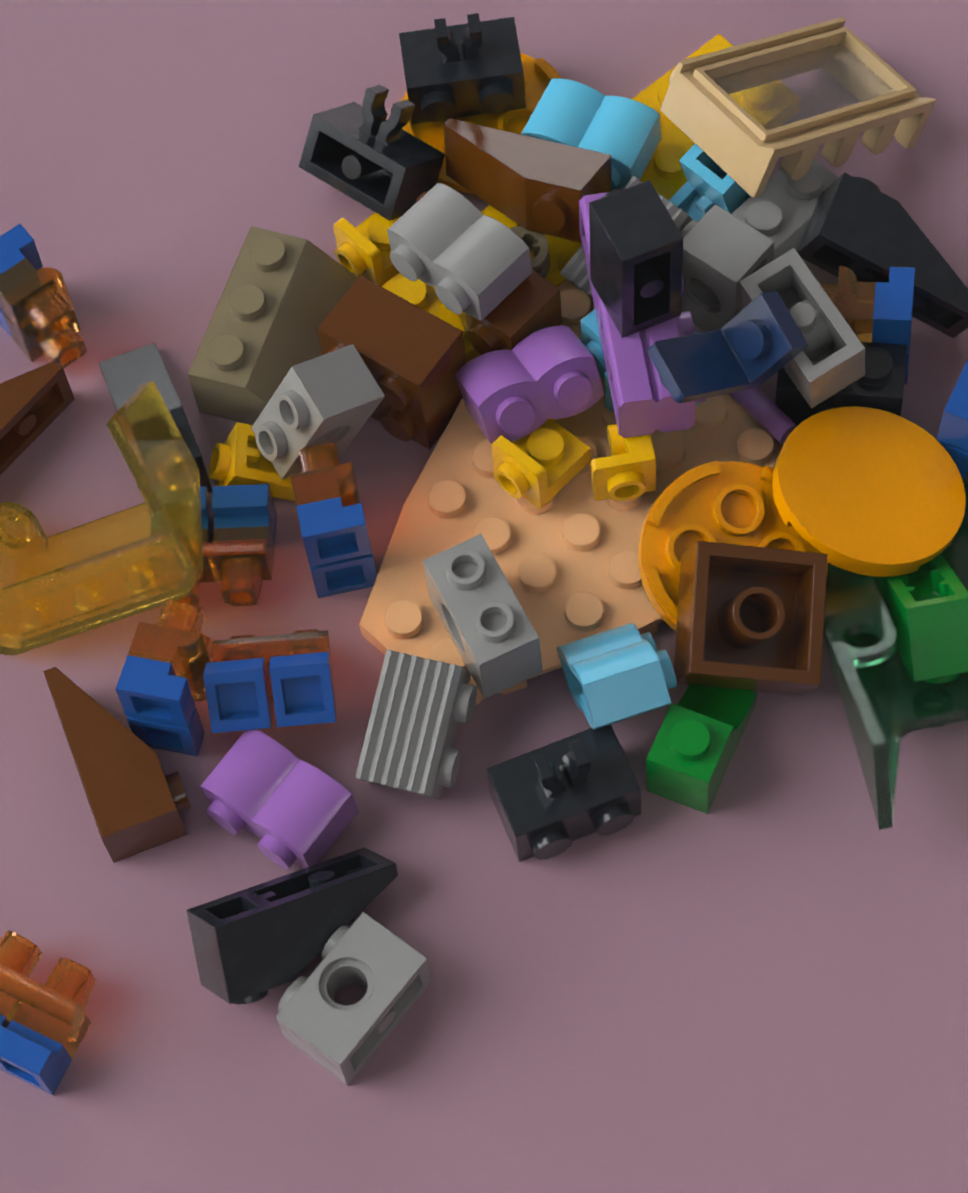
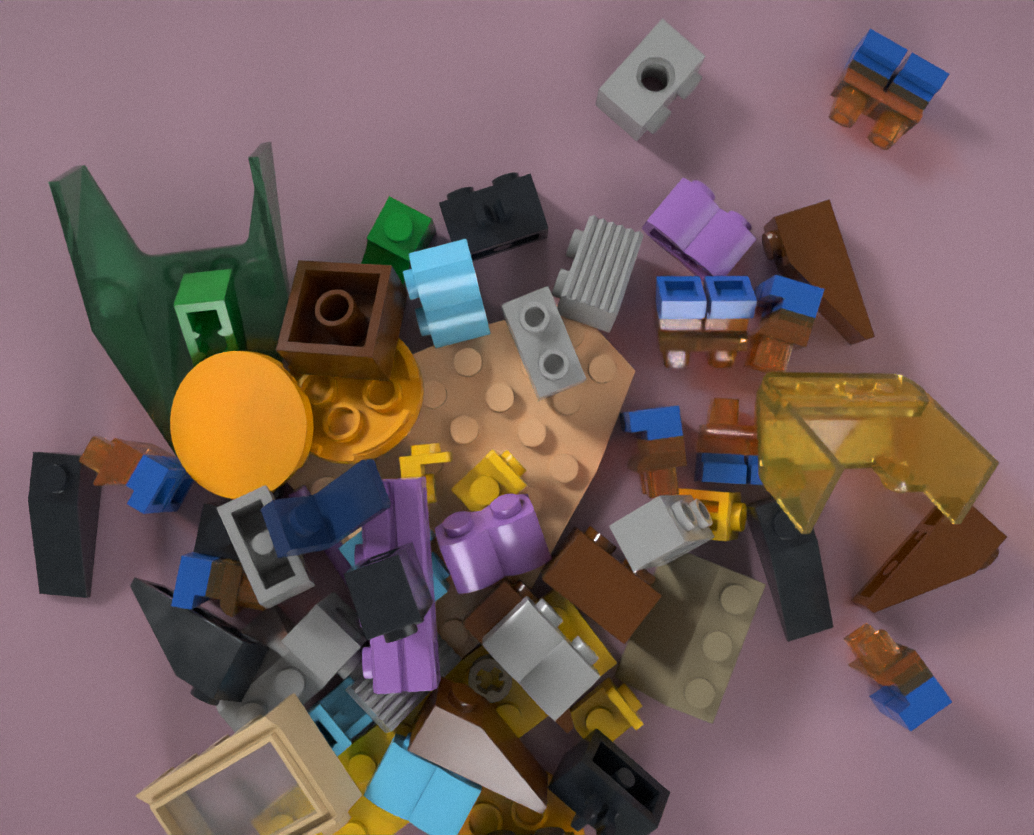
camera: 175 degrees right, 25 degrees up
black slope [186,847,398,1004] -> none

